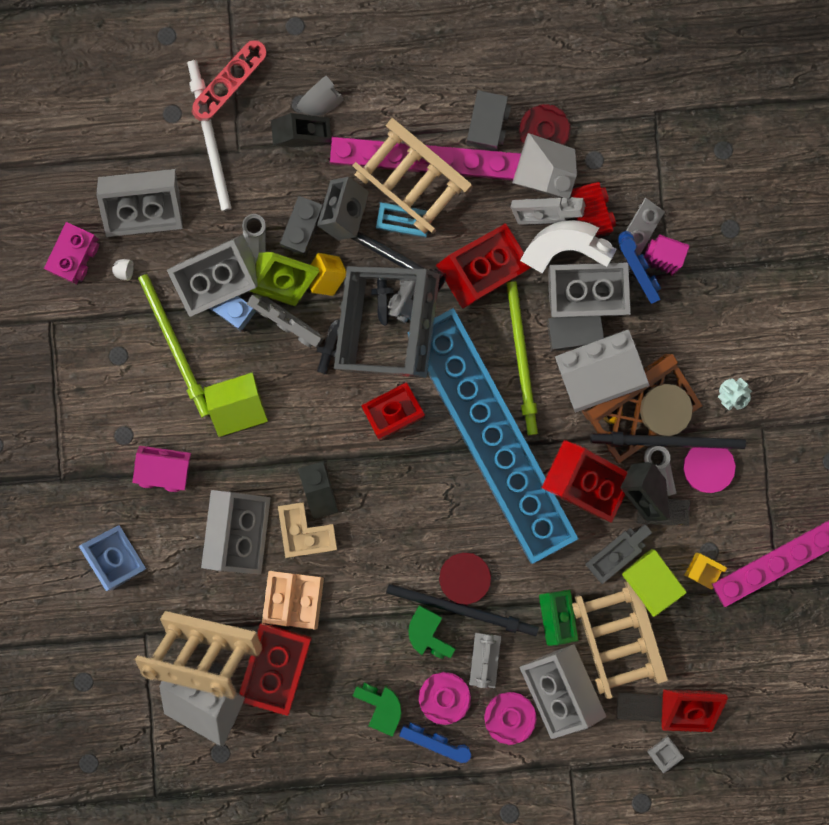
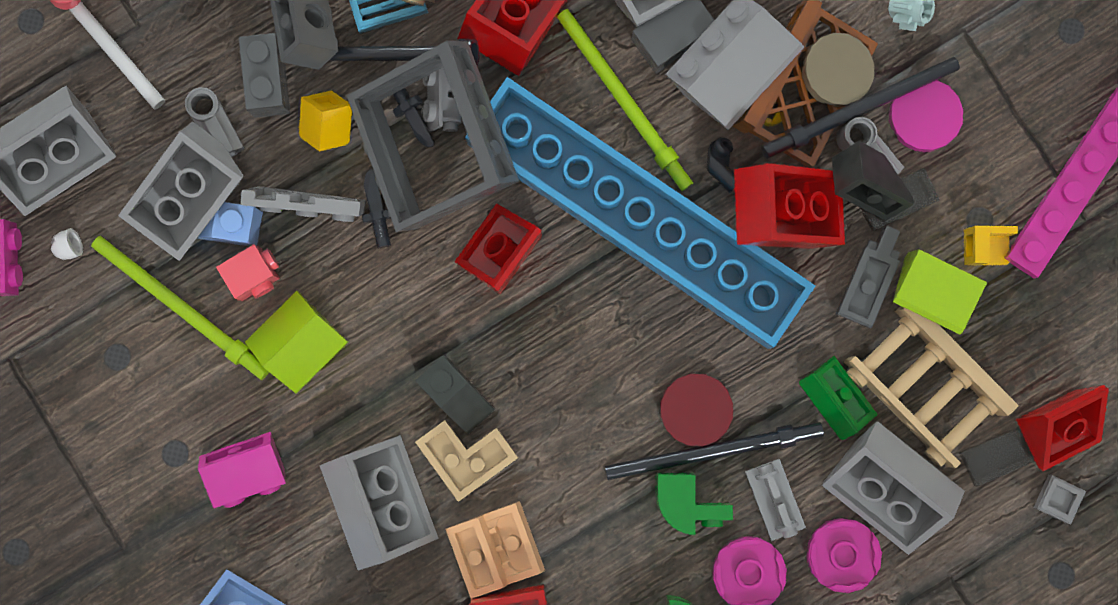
camera: 30 degrees left, 0 degrees up
lime slope [249,252,319,306] -> none
none -> coral brick [216,244,280,301]
none -> black arm [707,137,735,193]

